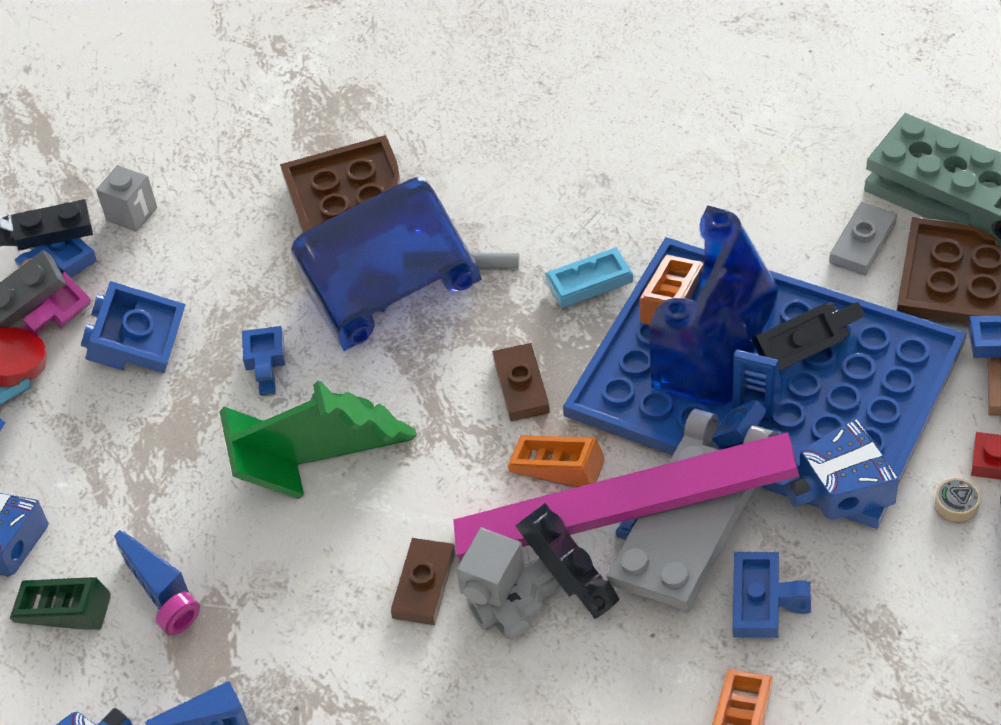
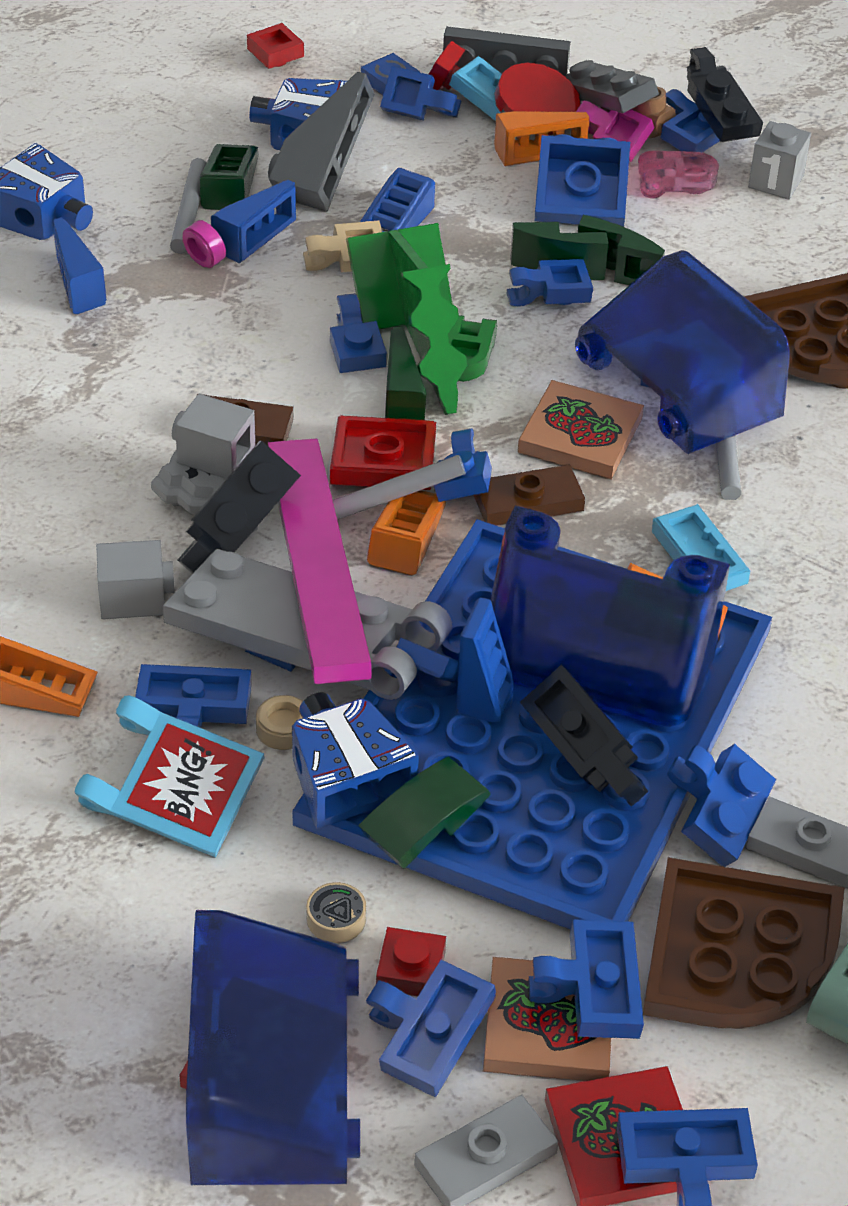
camera: 80 degrees right, 5 degrees down
none -> flag [75,695,265,858]
none -> light grey brick [96,540,175,619]
none -> light grey bar [170,158,207,254]
none -> tan tile [256,695,303,750]
none -> dark grey slope [268,72,375,212]
none -> tan plate [303,220,382,272]
none -> blue plate [330,293,387,373]
none -> red tile [330,415,437,490]
none -> light grey bar [333,455,466,520]
none -> dark green slope [358,756,491,869]
none -> blue slope [360,168,435,232]
none -> dark green slope [385,326,426,420]
none -> blue plate [434,428,492,502]
none -> orange slope [494,111,589,166]
none -> dark green slope [510,222,608,280]
none -> nougat tile [518,380,644,479]
none -> dark green slope [578,214,665,292]
none -> clear pink plate [638,151,719,198]
none -> blue plate [667,744,776,867]

